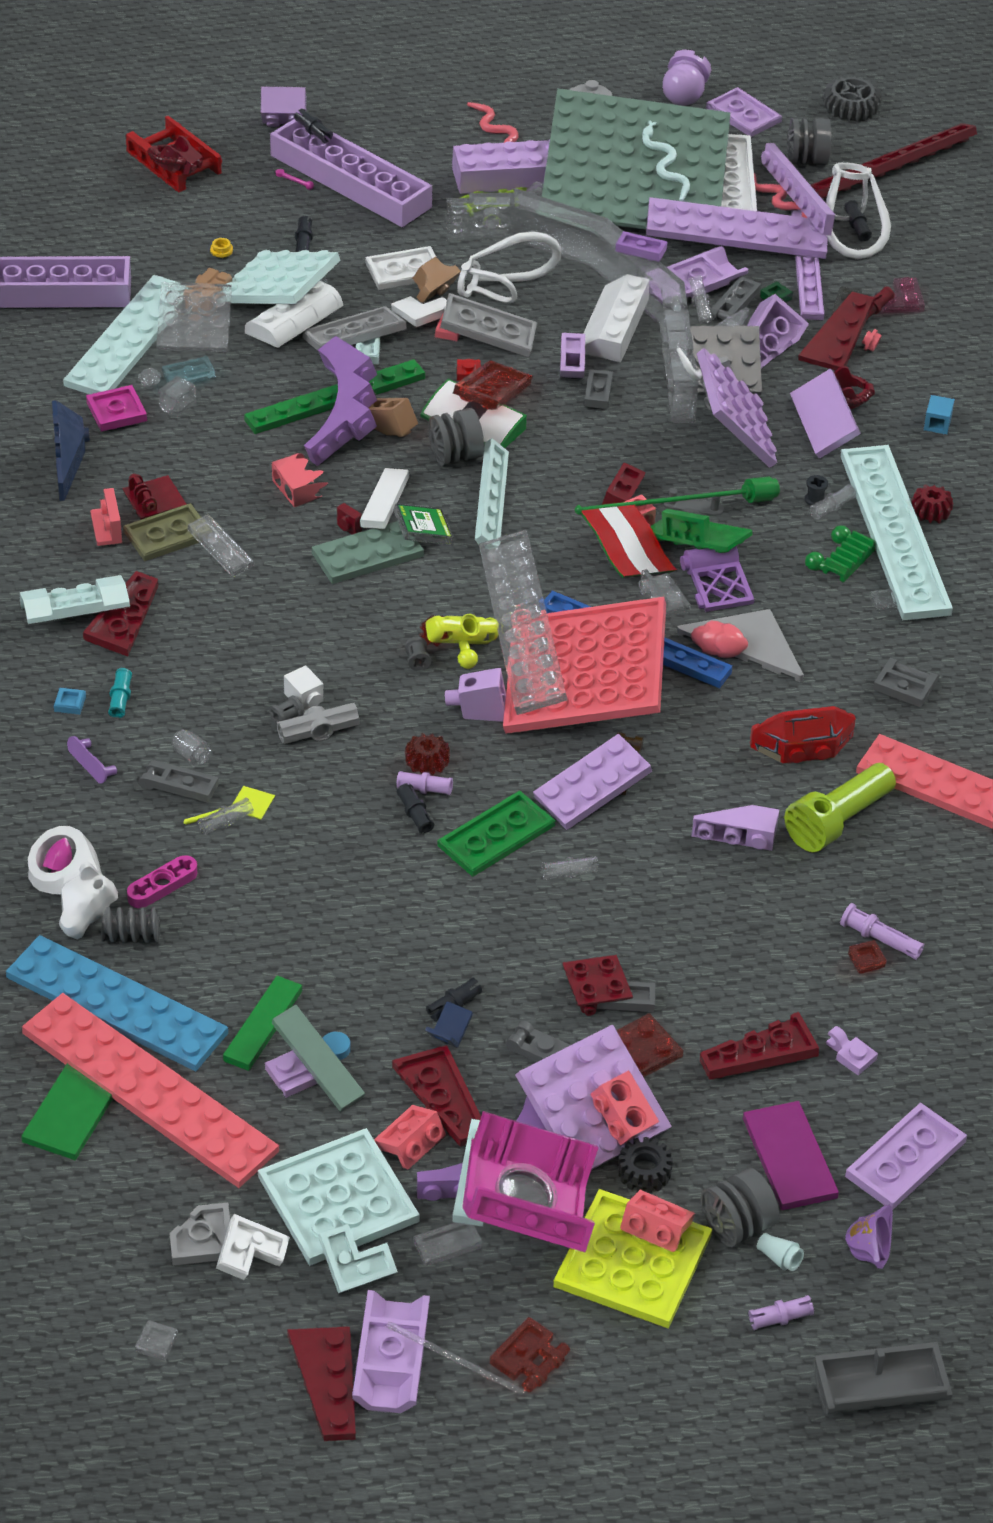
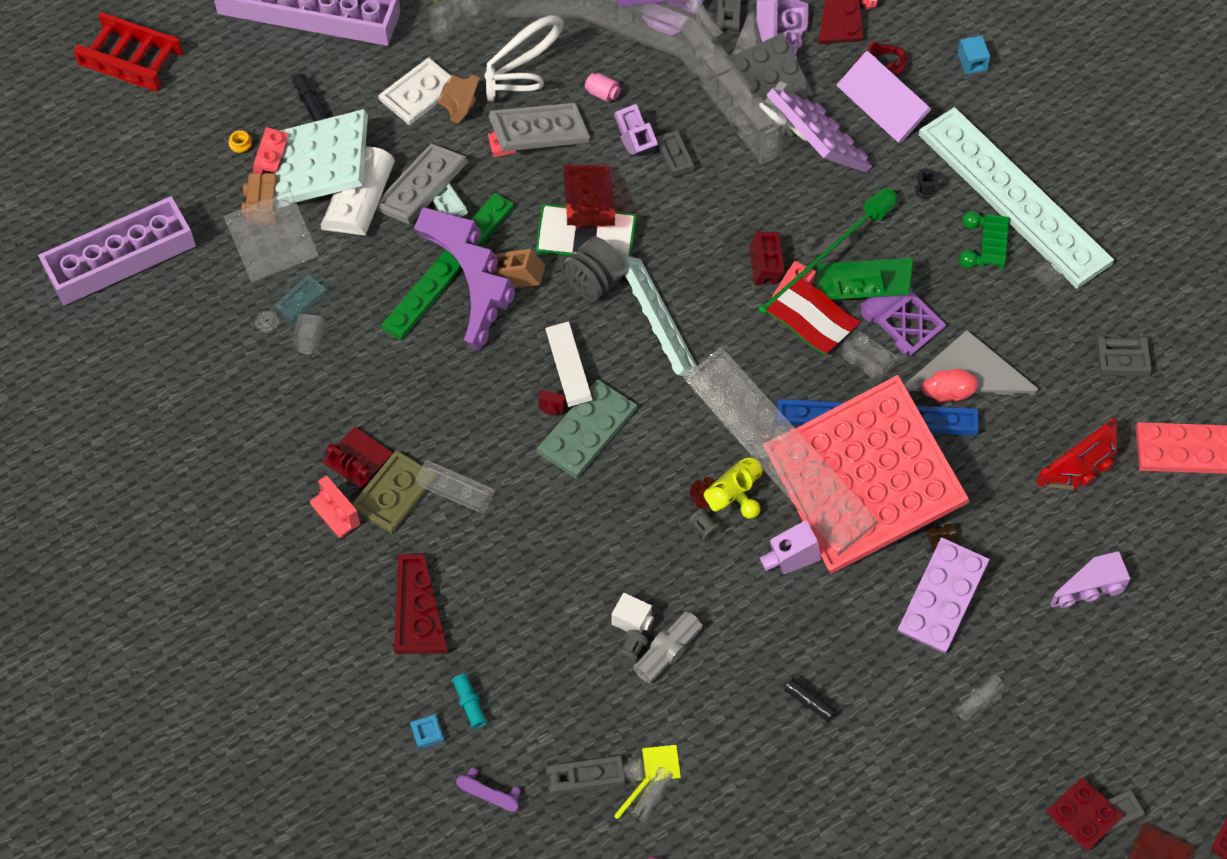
camera: 25 degrees left, 15 degrees up
light aqua piece [20,575,130,624] -> none
dark blue wedge [52,401,90,501] -> none
light aqua plate [63,275,192,394] -> none
dark pink plate [86,385,147,432] -> none
dark red piece [147,136,203,175] -> none
clear brick [172,729,211,766] -> none
coral piece [272,453,328,507] -> none
dark pink hinge [276,169,314,190] -> none
white tile [391,296,447,327] -> none
tile [393,503,453,545] -> none
lavender pin [397,771,453,795] -> none
clear red gear [405,733,450,776] -> none
green tile [437,790,555,877] -> none
red plate [457,359,481,381] -> none
white slope [583,274,649,362] -> none
lime piece [784,763,896,852] -> none
clear pin [809,484,856,520] -> none
dark red gear [911,484,954,523] -> none
none -> coral bracket [253,127,288,175]
none -> bright pink brick [585,73,621,103]
none -> clear plate [623,757,644,785]

